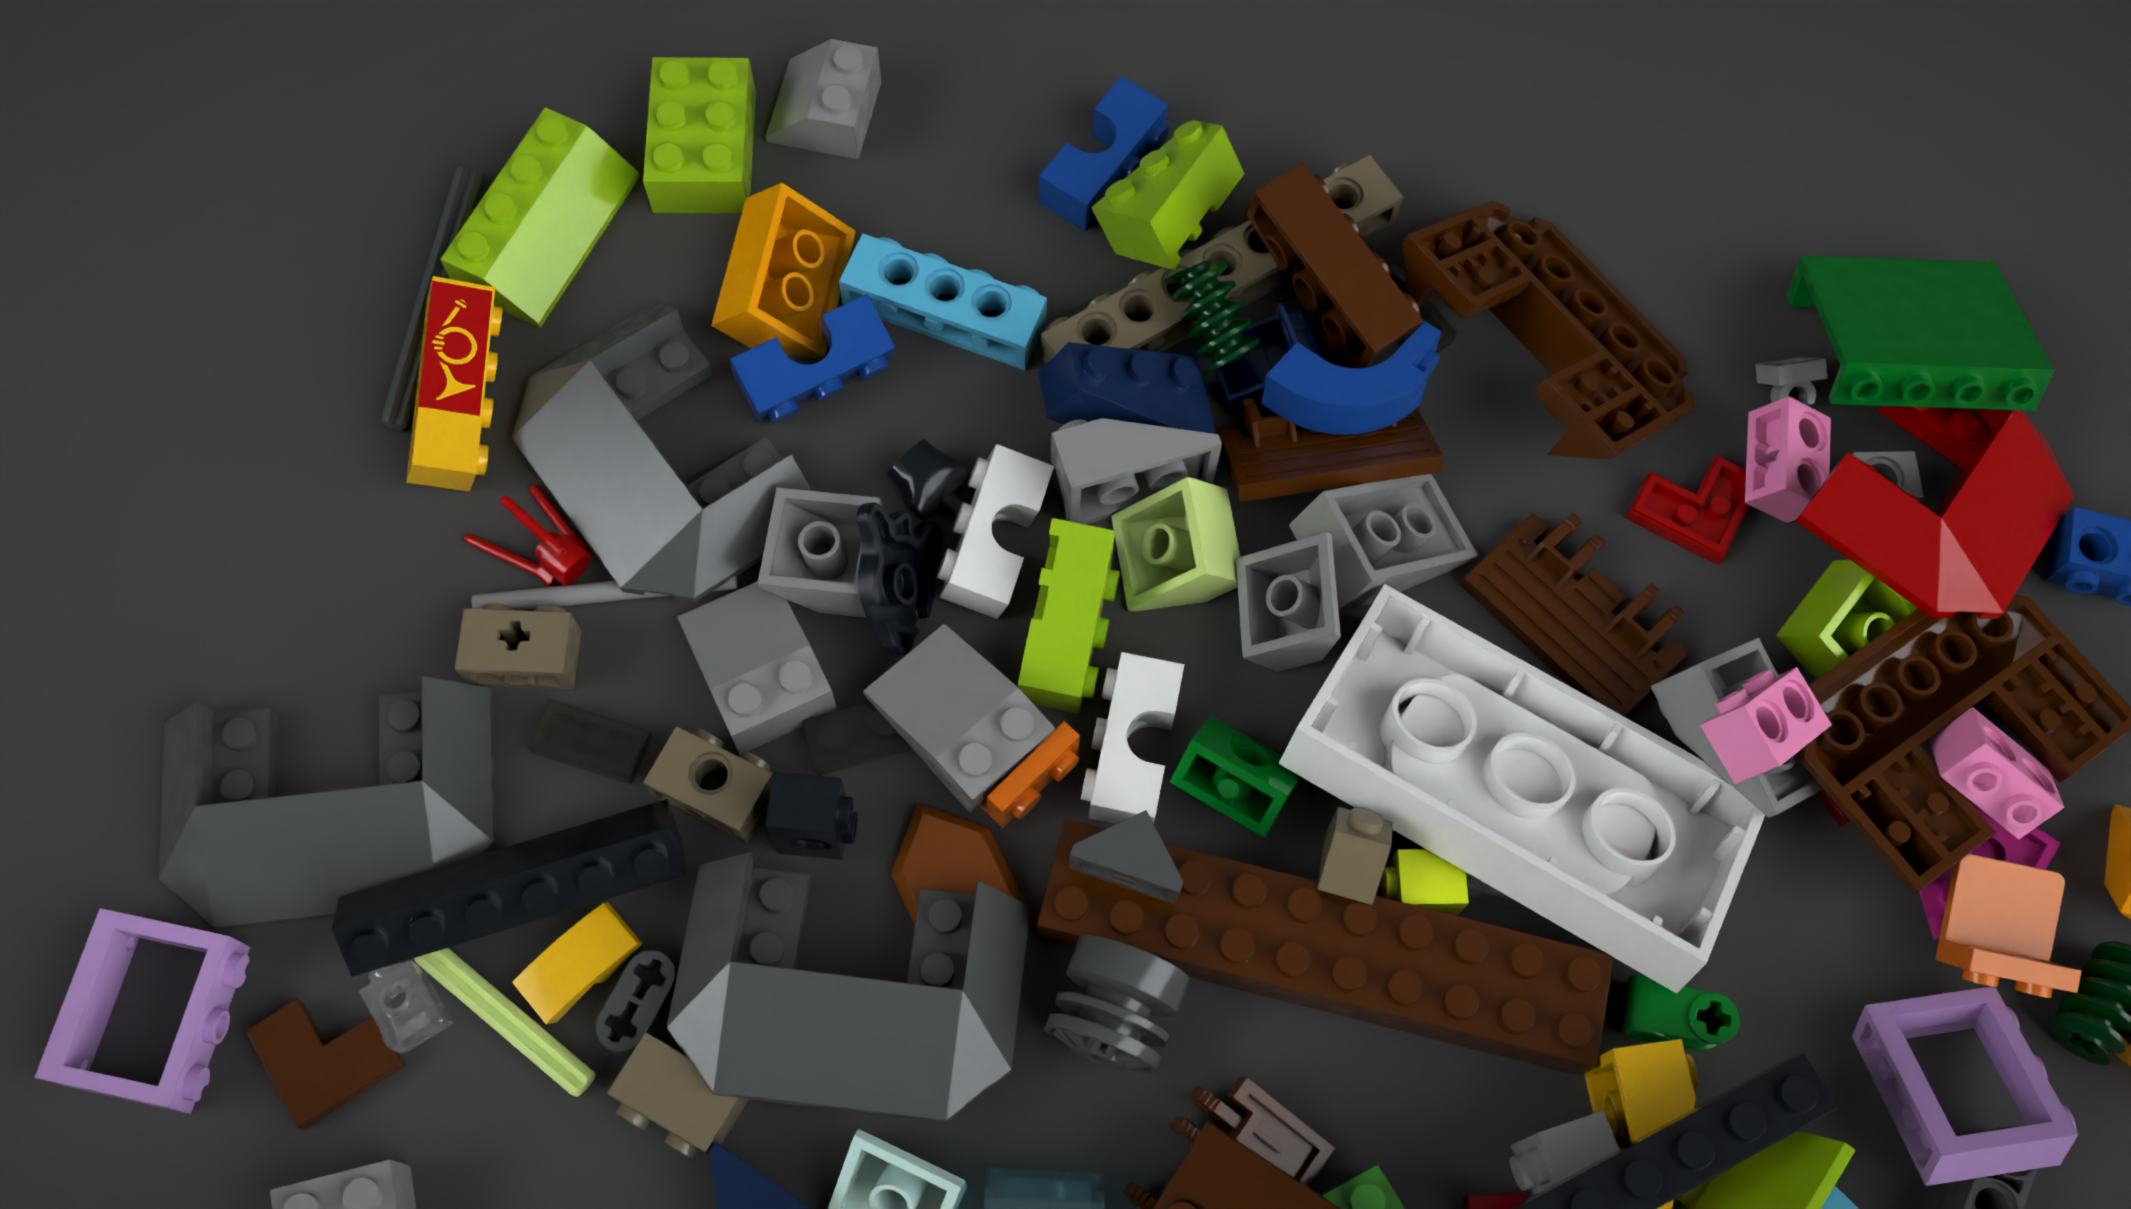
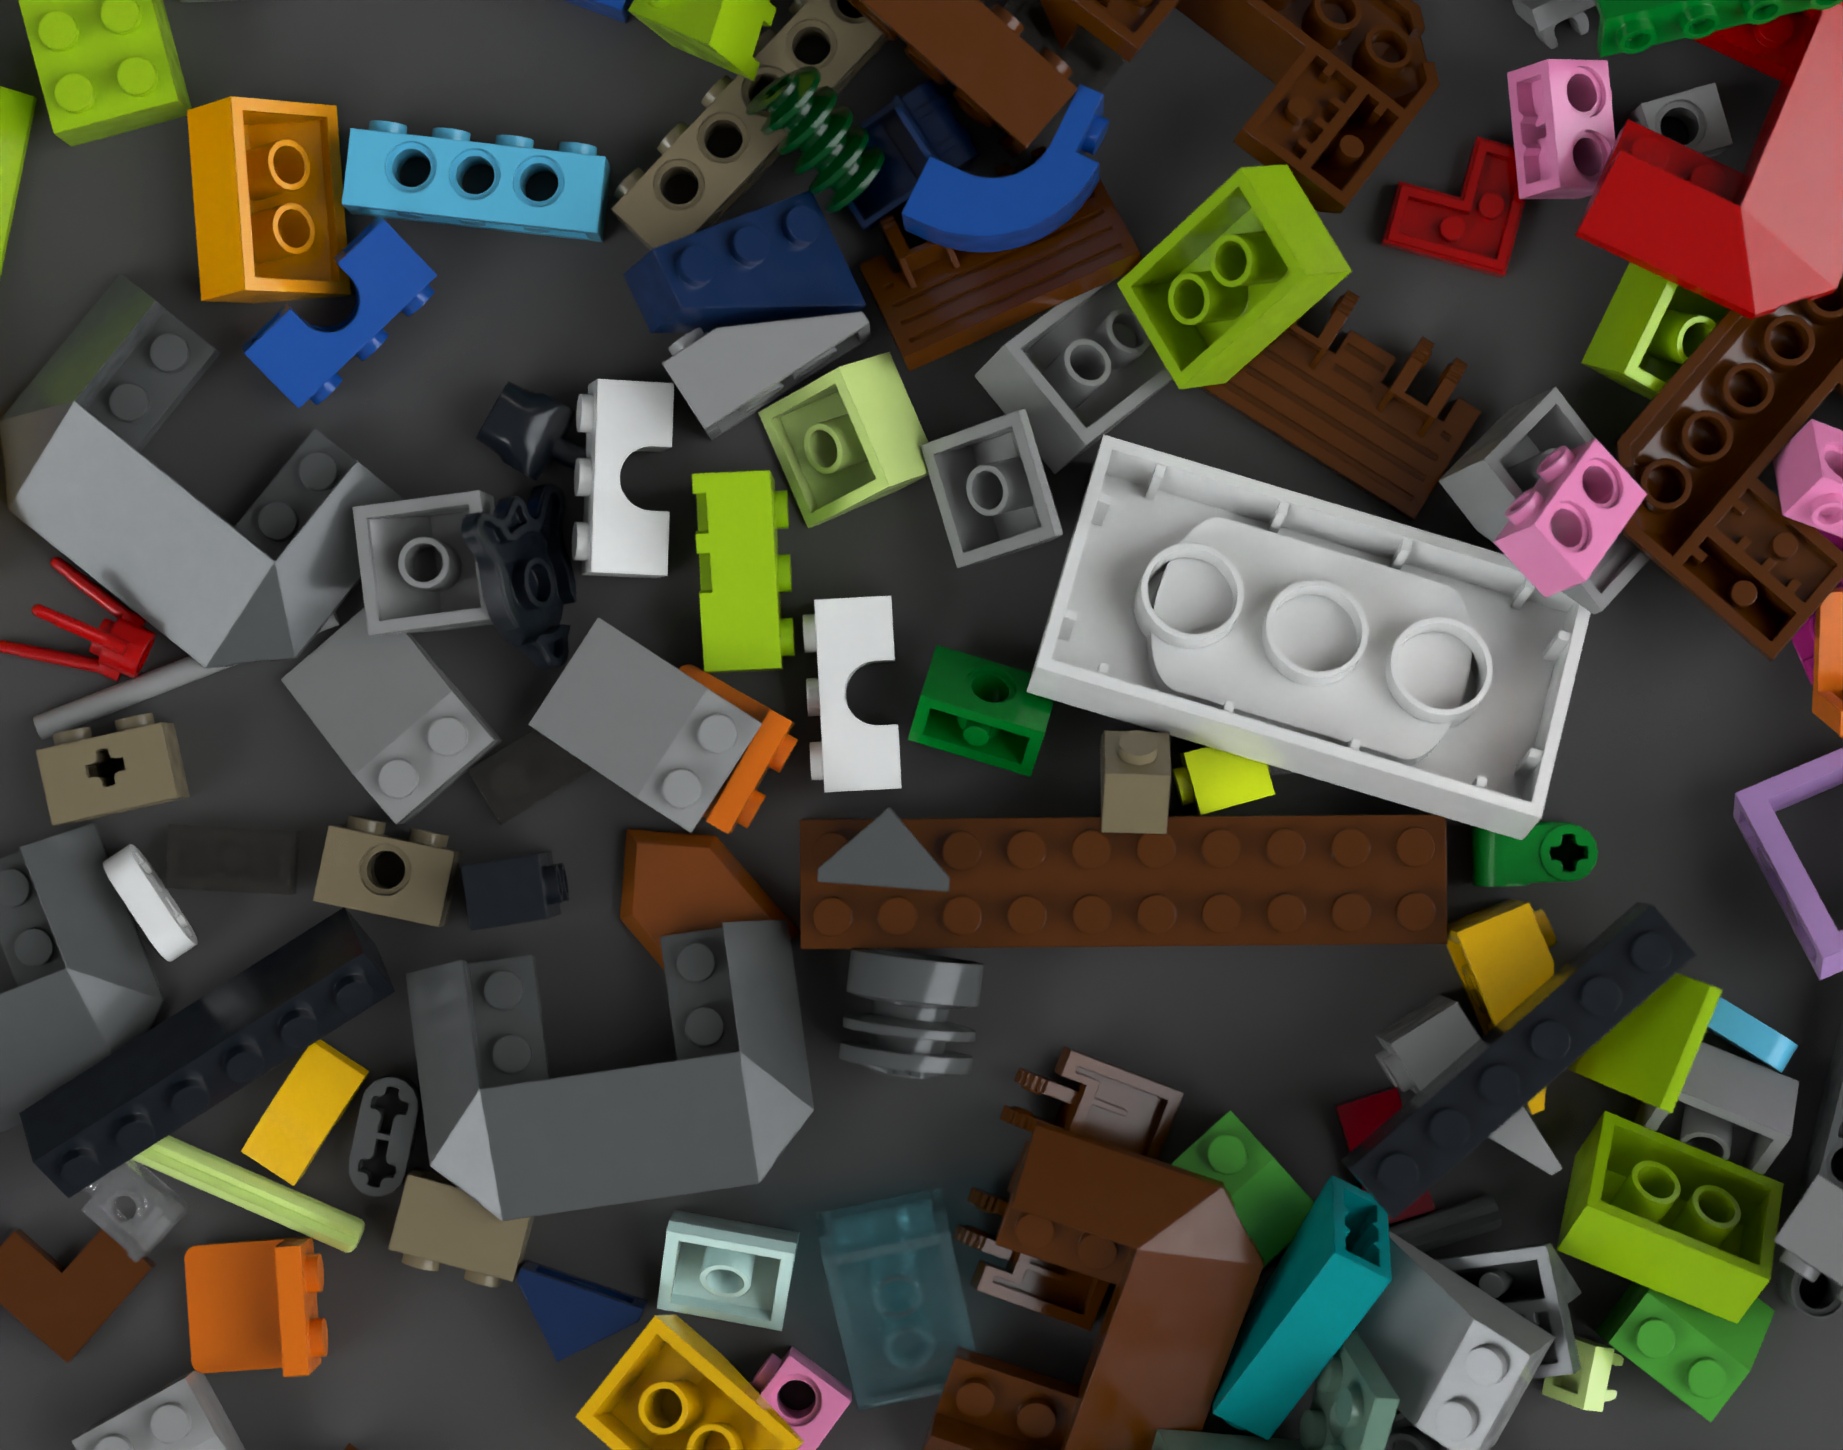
camera: 10 degrees left, 20 degrees up
none -> white beam [102,844,198,962]
none -> orange bracket [184,1236,328,1377]
none -> lime brick [1117,164,1352,390]

